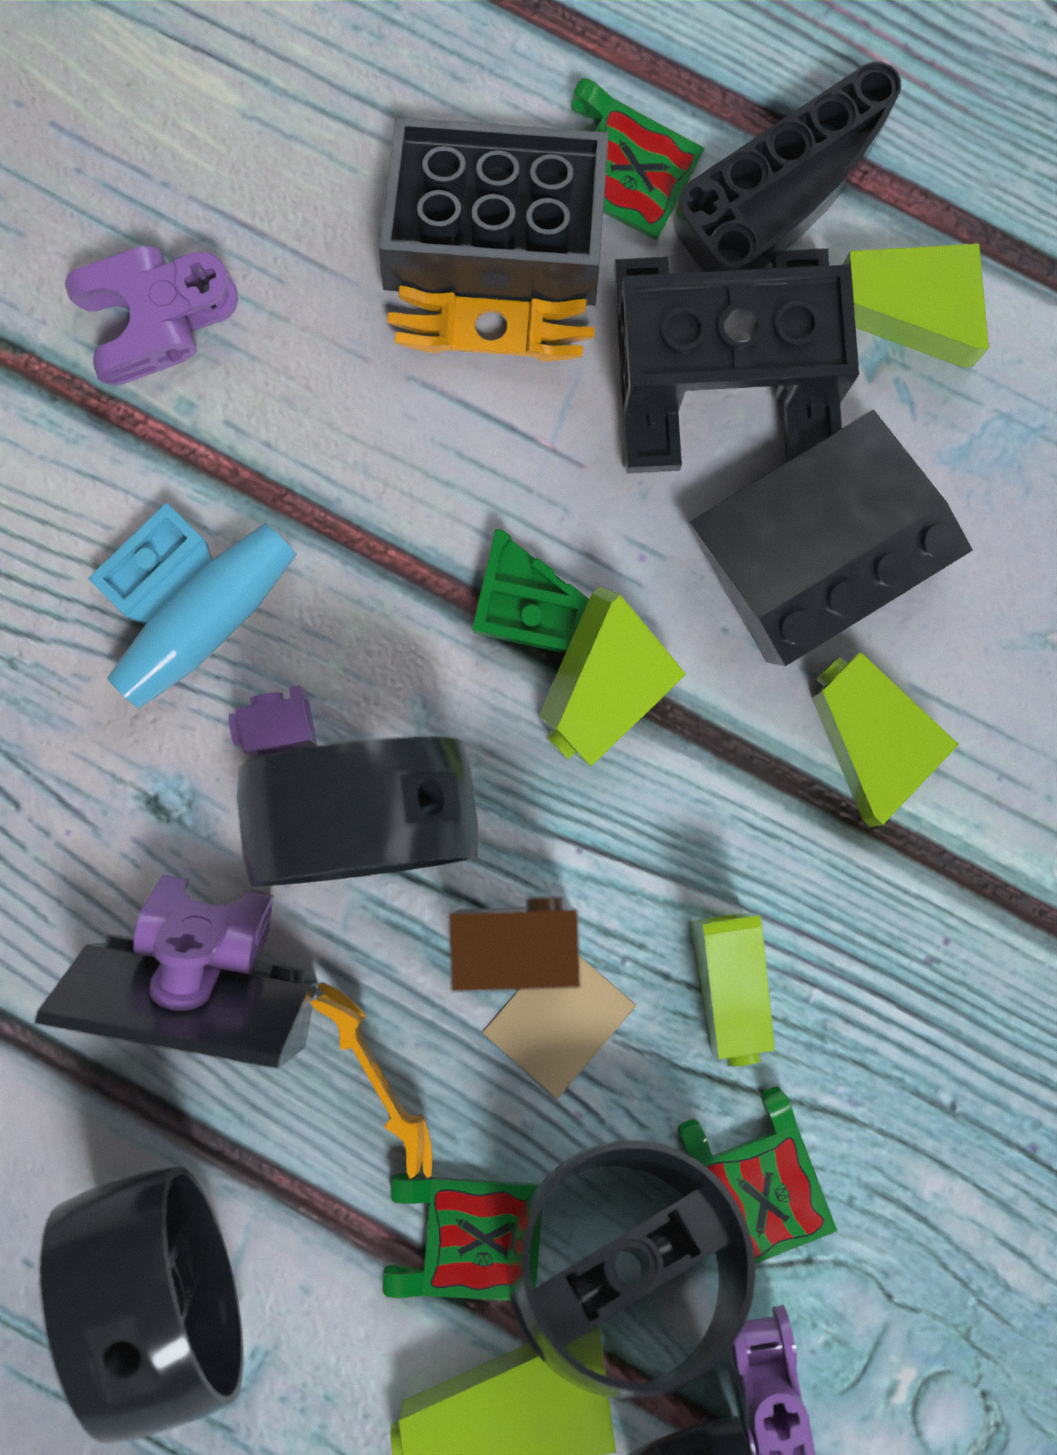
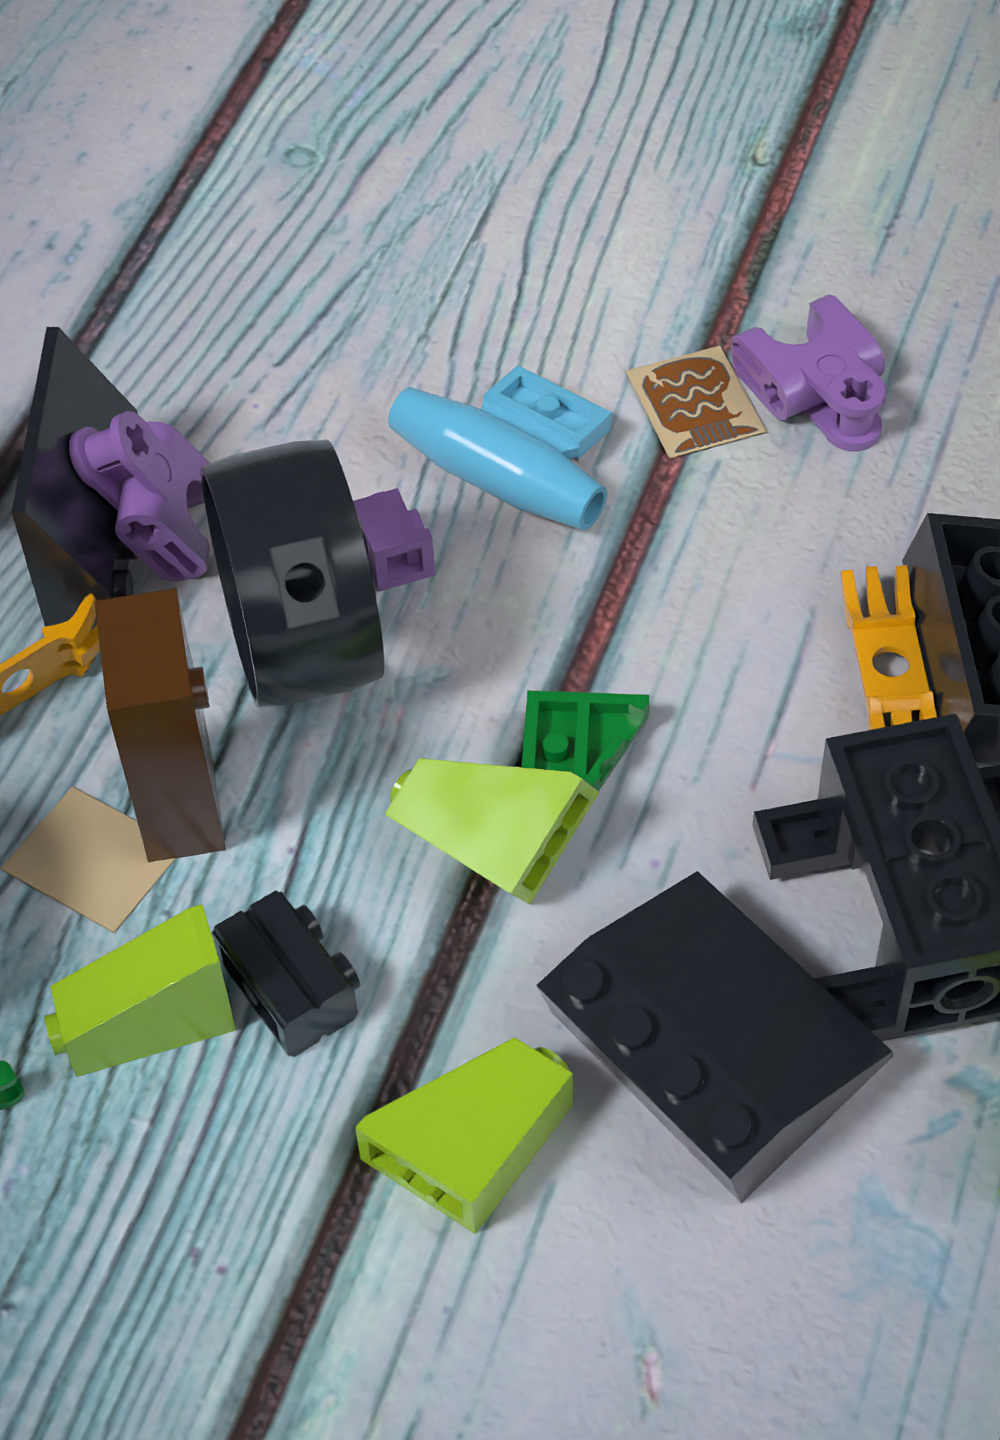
camera: 85 degrees right, 30 degrees down
none -> black brick [212,890,360,1057]
none -> sticker [625,346,767,459]

